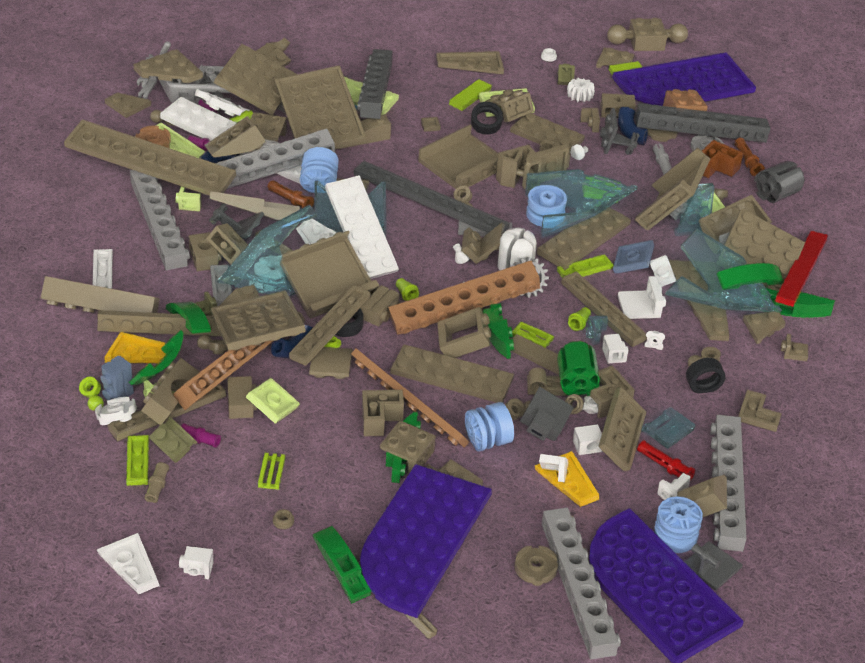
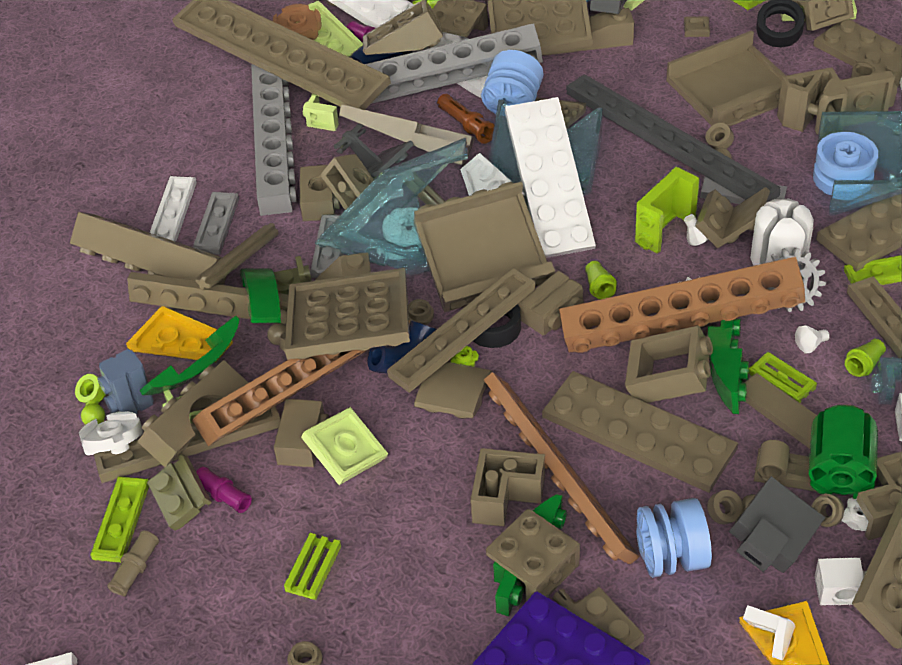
camera: 20 degrees right, 5 degrees up
none -> light grey tile [193,192,239,255]
none -> dark tan axle [196,223,278,291]
none -> lime panel [635,167,699,254]
none -> white rock [795,325,829,353]

